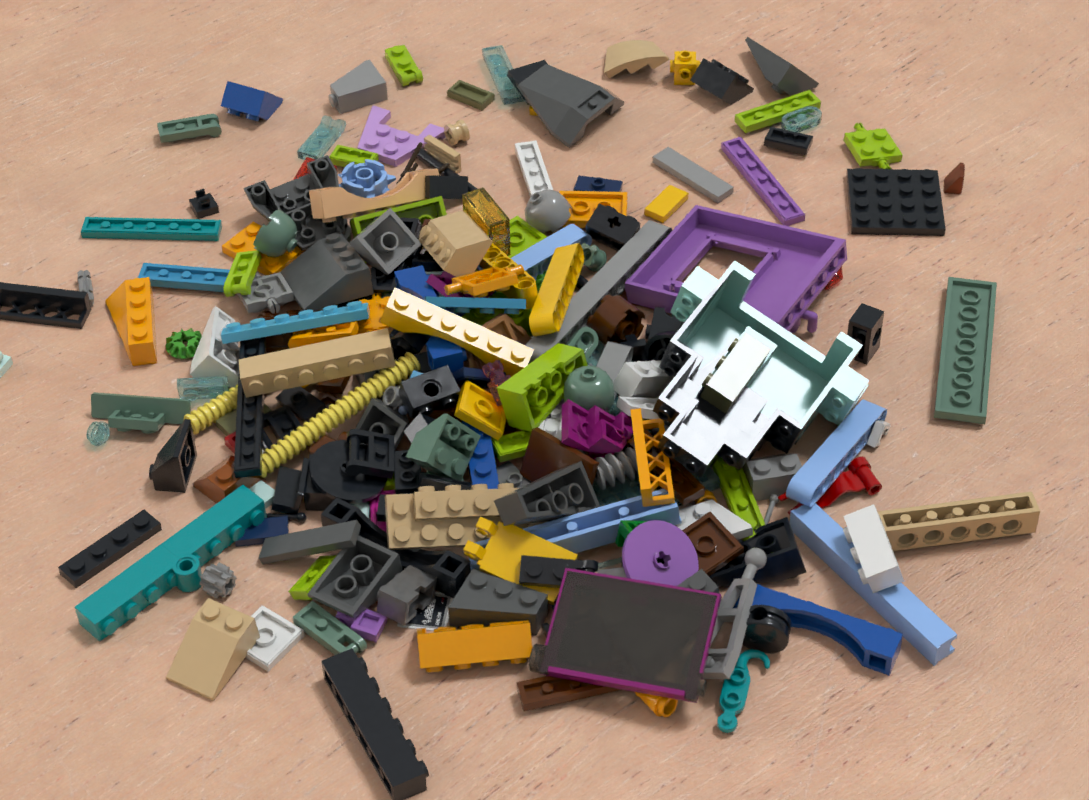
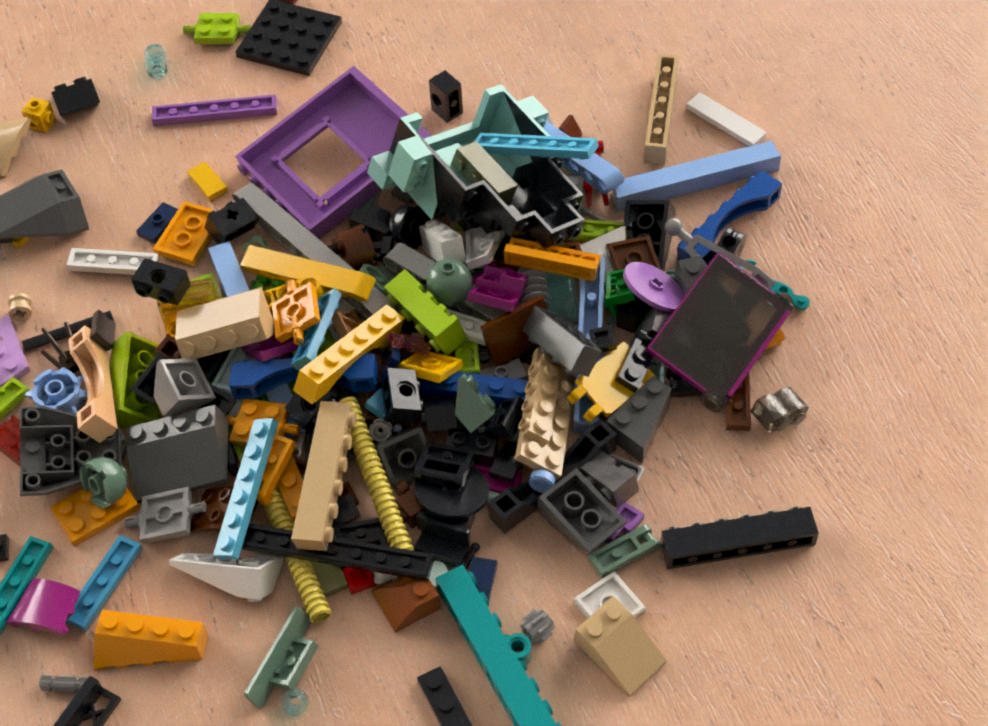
camera: 70 degrees left, 10 degrees up
black slope [149,419,197,493] -> none
bright green gear [165,328,202,359] -> none
clear light blue plate [177,376,230,401] -> none
lime plate [224,250,262,297] -> none
dark grey tile [258,520,361,564] -> none
lime plate [288,555,337,600] -> none
light orange wedge [416,620,533,672] -> none
tan tile [424,134,461,174] -> none
light grey cylinder [525,190,572,235] -> none
light grey tile [653,147,734,203] -> none
lime plate [734,90,821,133] -> none
dark grey wedge [745,37,819,96] -> none
black plate [764,127,813,155] -> none
white brick [843,504,904,593] -> none
sand green plate [934,277,997,424] -> none
none -> magenta slope [6,578,80,636]
none -> black brick [131,258,191,306]
none -> medium azure plate [474,133,599,160]
none -> light blue tile [529,470,555,493]
none -> copper slope [559,115,582,138]
none -> black plate [589,325,617,353]
none -> white tile [686,92,767,146]
none -> clear smoke brick [750,387,809,432]

